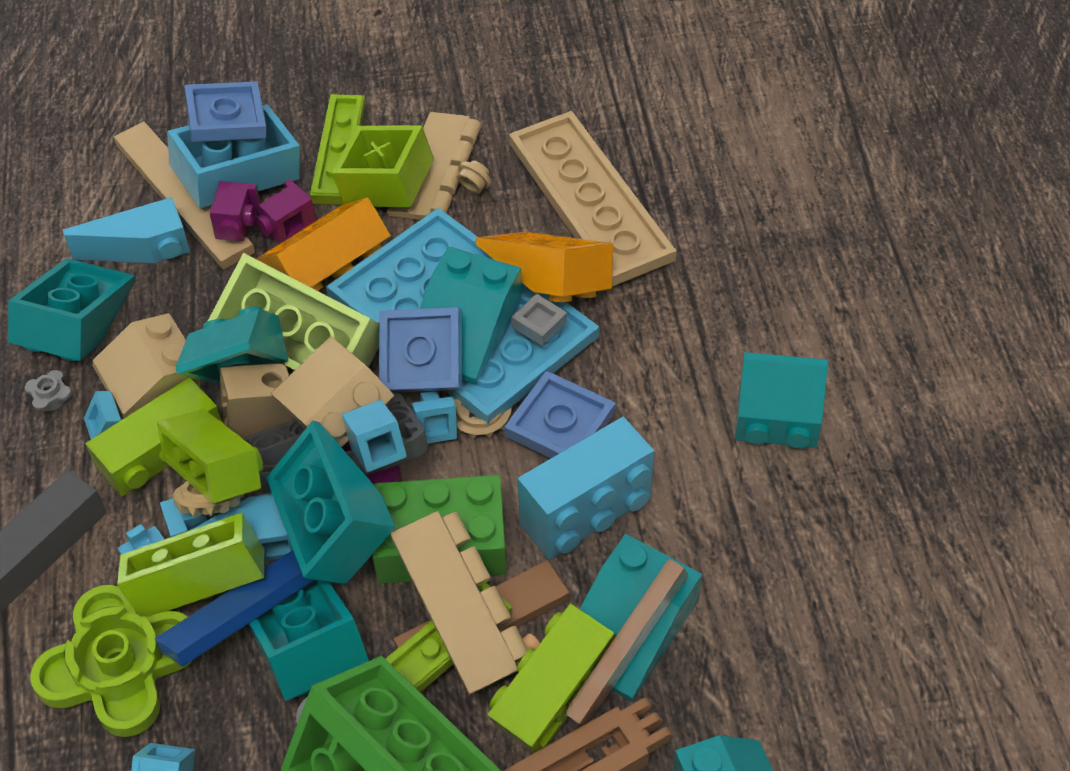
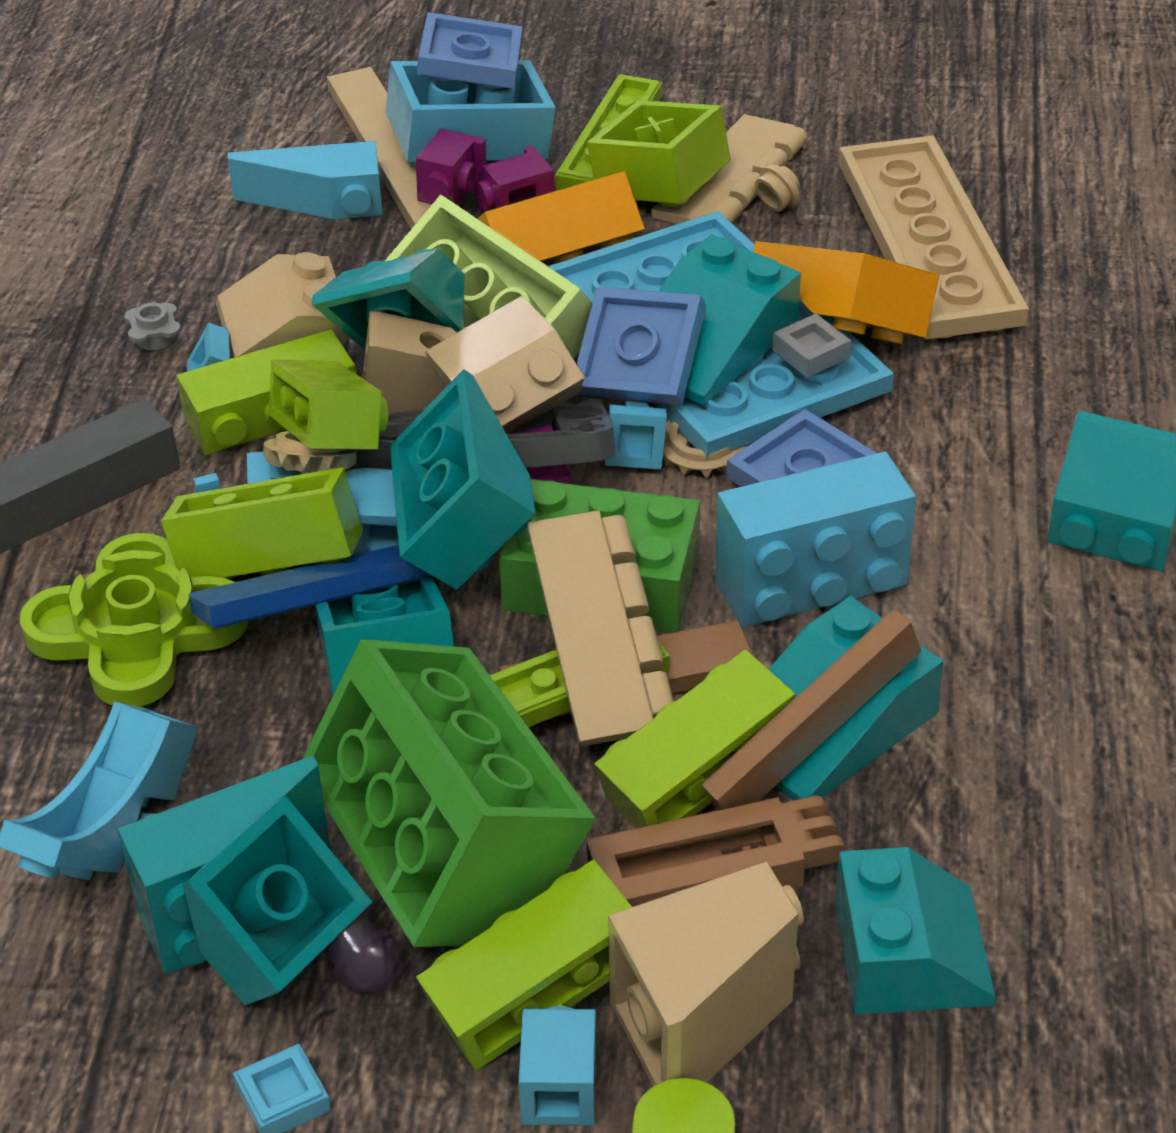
camera: 15 degrees right, 10 degrees down
teal slope [8,258,135,361] -> none
medium azure brick [341,400,407,472] -> none

